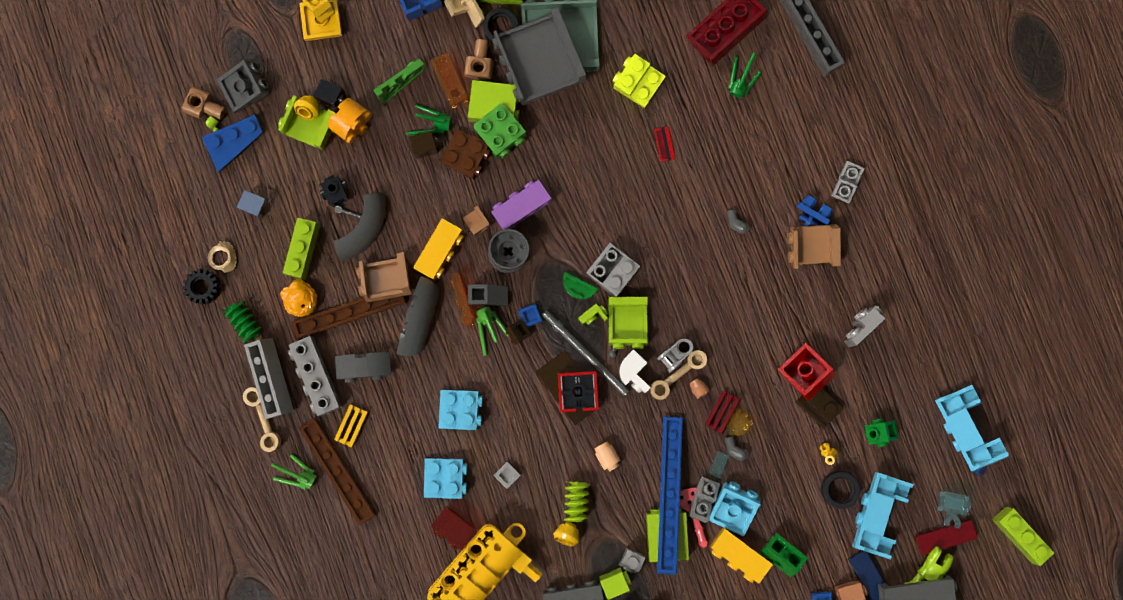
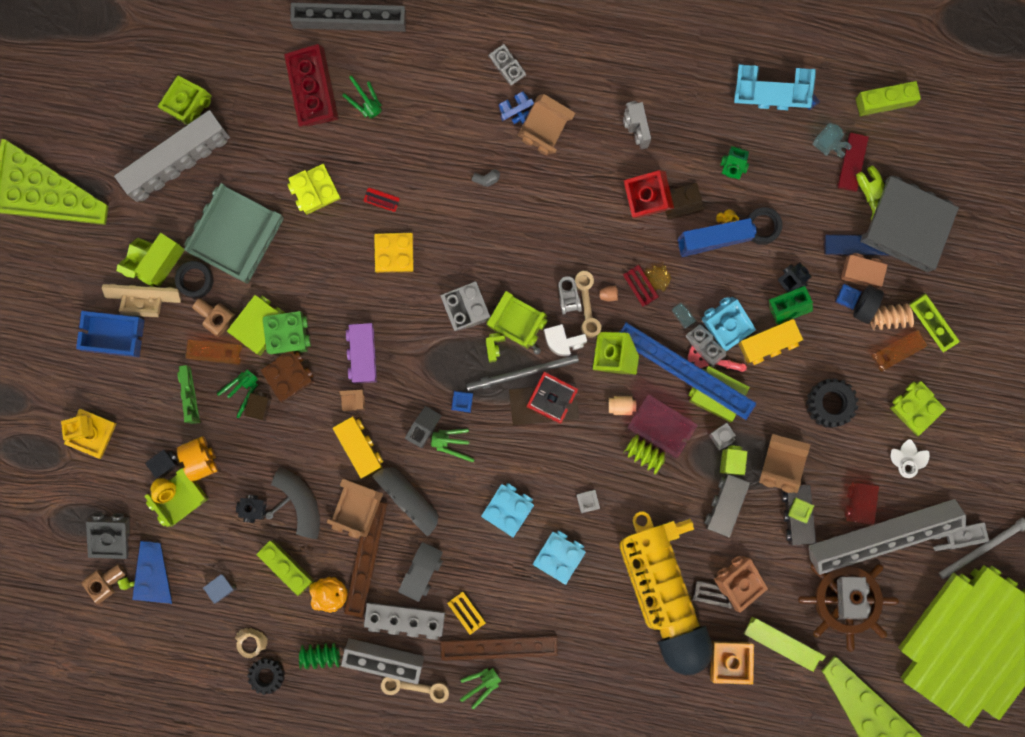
camera: 65 degrees left, 0 degrees up
clear red brick [431,506,477,550] -> none
clear orange plate [450,272,474,327] -> none
dark grey wheel [488,229,529,274] -> none
dark grey panel [492,7,586,105] -> none
dark brown tile [505,319,532,345] -> none
yellow cone [553,522,579,546] -> none
green tile [563,272,599,300] -> none
dark grey arm [725,436,749,461] -> none
medium azure bracket [852,472,914,560] -> none
none -> yellow plate [374,233,414,273]
none -> lime slope [593,332,639,375]
none -> clear pink piece [626,394,698,459]
none -> blue slope [677,218,756,257]
none -> black brick [777,263,812,293]

